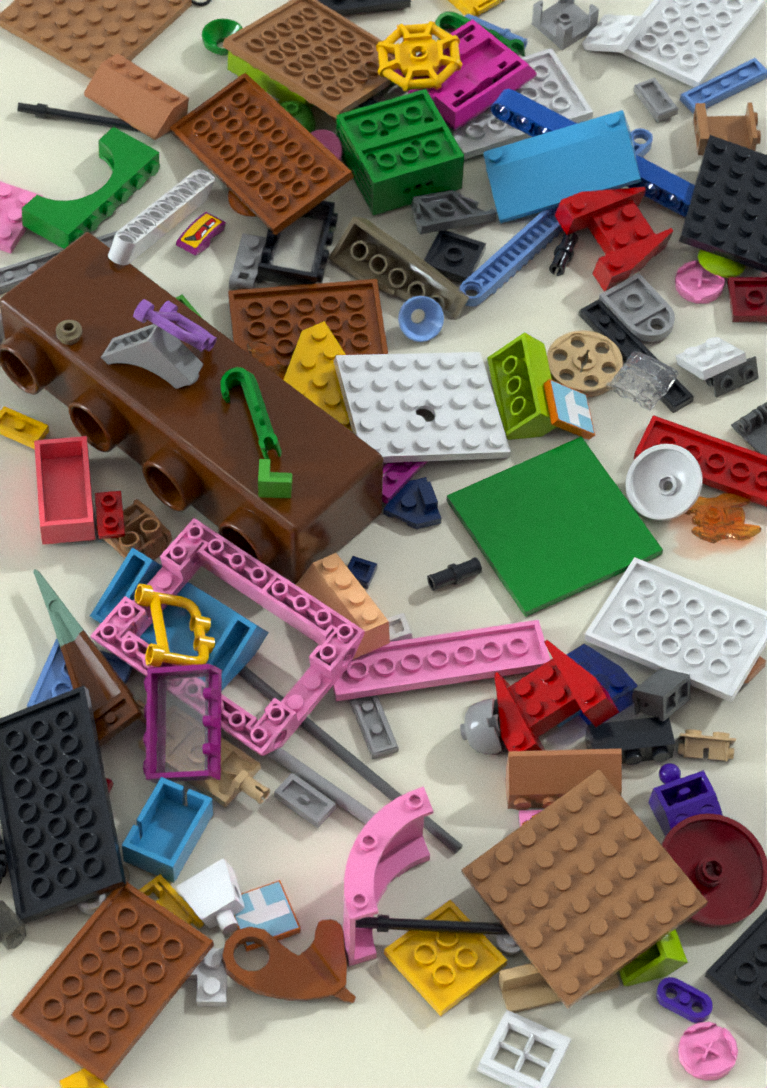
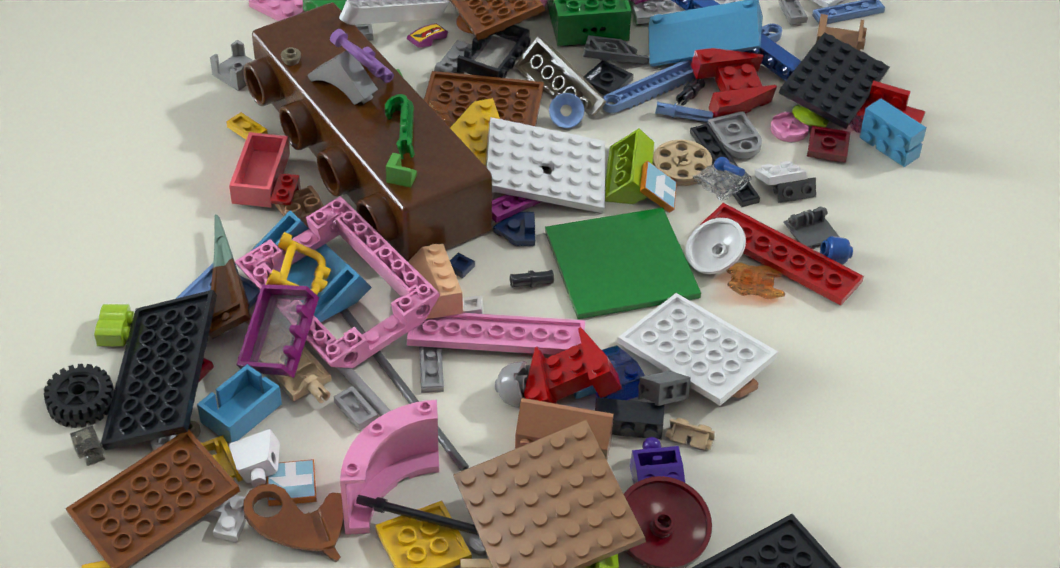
camera: 15 degrees right, 10 degrees down
none -> medium blue axle [655,101,713,122]
none -> blue bar [714,157,745,176]

